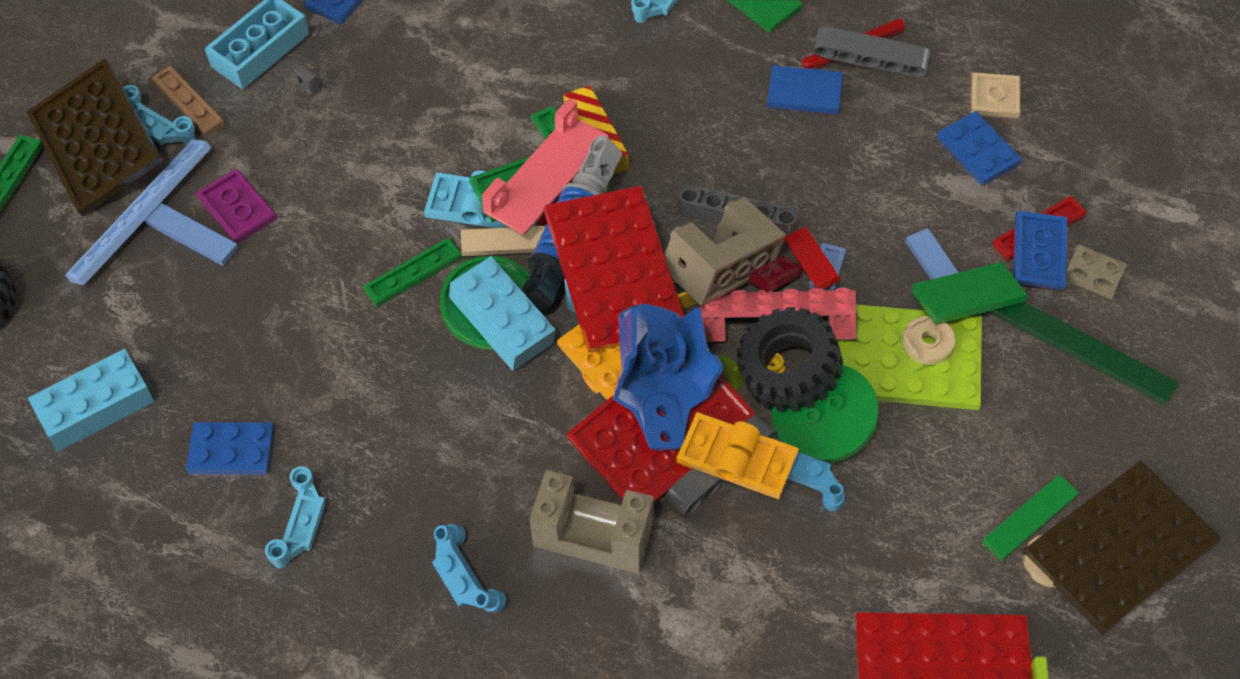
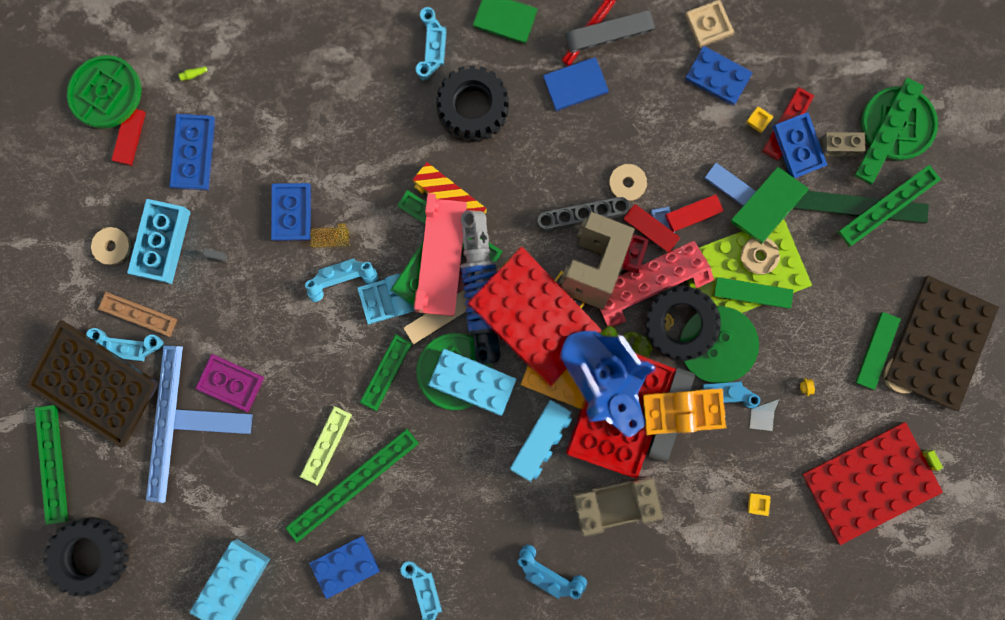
camera: 30 degrees left, 25 degrees up
none -> tan tile [91,227,131,266]
none -> blue plate [271,183,311,241]
none -> green tile [285,429,419,543]
none -> yellowish green tile [300,406,352,485]
none -> medium azure plate [305,258,378,302]
none -> clear yellow bracket [310,223,349,248]
none -> black tyre [436,66,509,143]
none -> medium azure brick [510,400,572,481]
none -> tan tile [609,164,647,202]
none -> red tile [665,194,724,232]
none -> green tile [713,277,794,309]
none -> yellow plate [746,106,773,133]
none -> yellow plate [747,493,771,516]
none -> white sticker [750,399,779,431]
none -> yellow plate [800,378,815,397]
none -> green plate [837,164,941,247]
none -> green plate [854,77,924,185]
none -> green plate [861,86,938,161]

